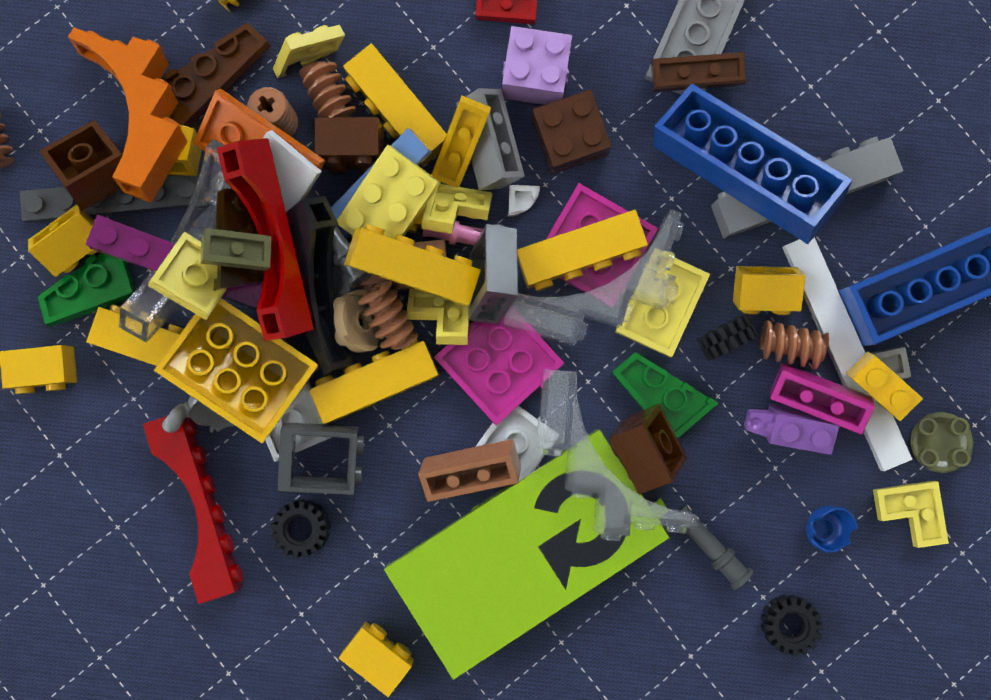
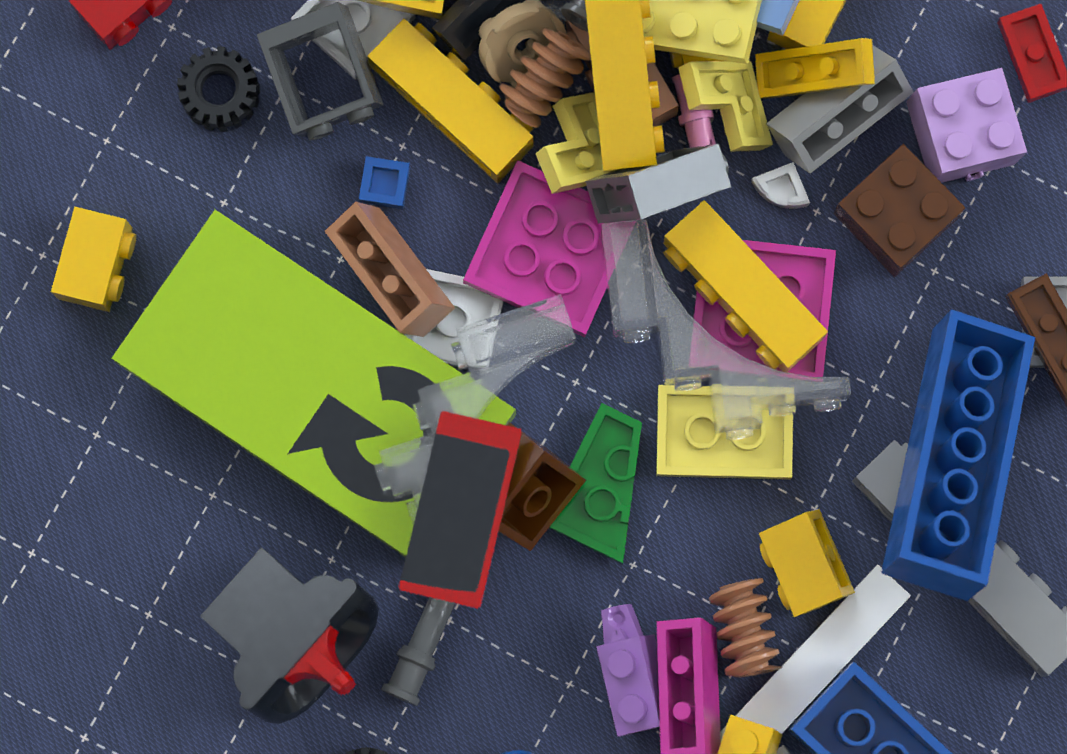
camera: 70 degrees right, 5 degrees down
black tyre [696,313,758,361] -> none
none -> black piece [200,547,379,724]
none -> blue plate [359,156,411,209]
none -> black sticker [399,411,522,608]

